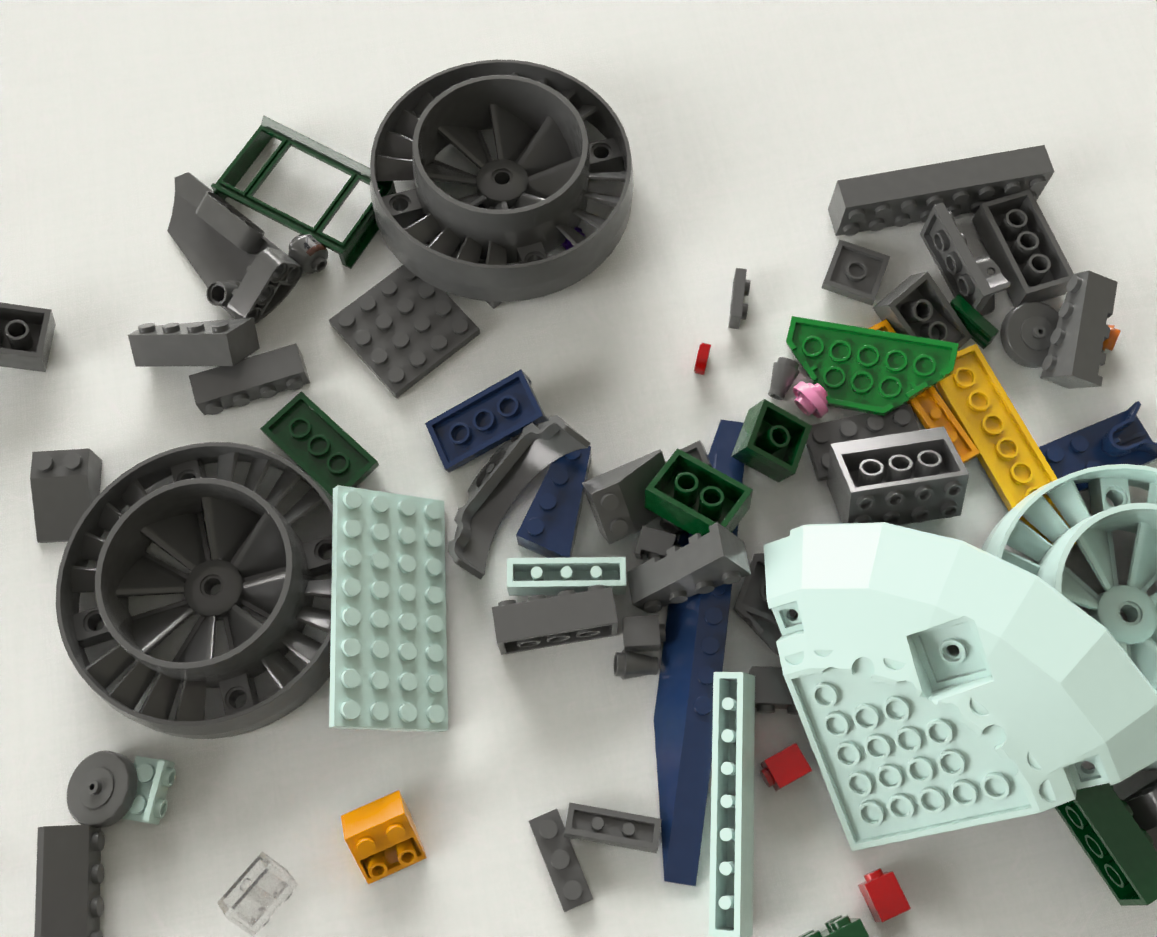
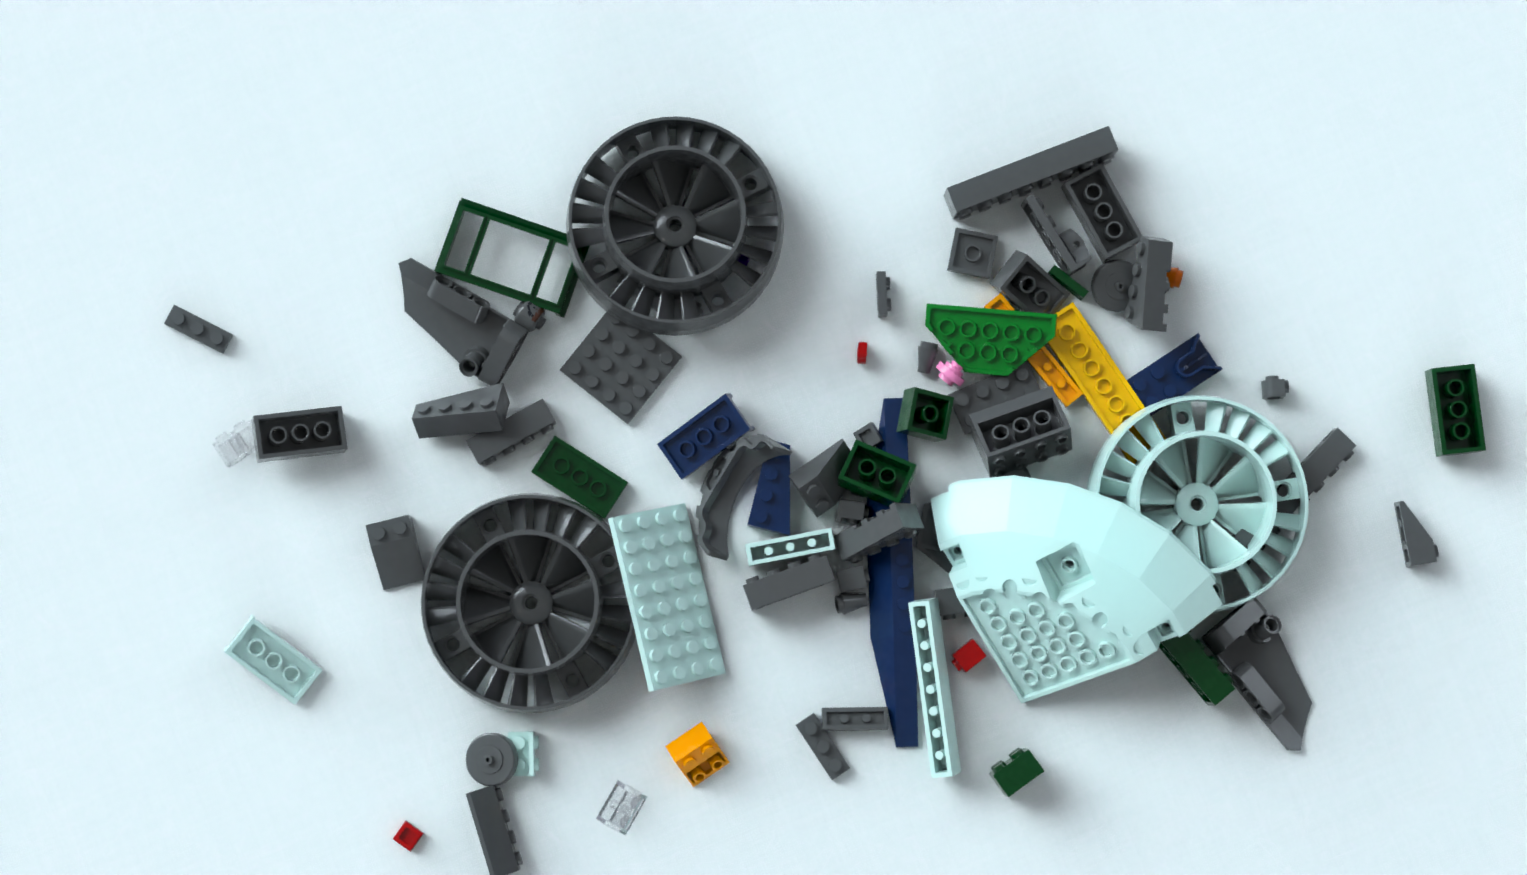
camera: 20 degrees left, 15 degrees up
red brick [858,868,911,922] -> none

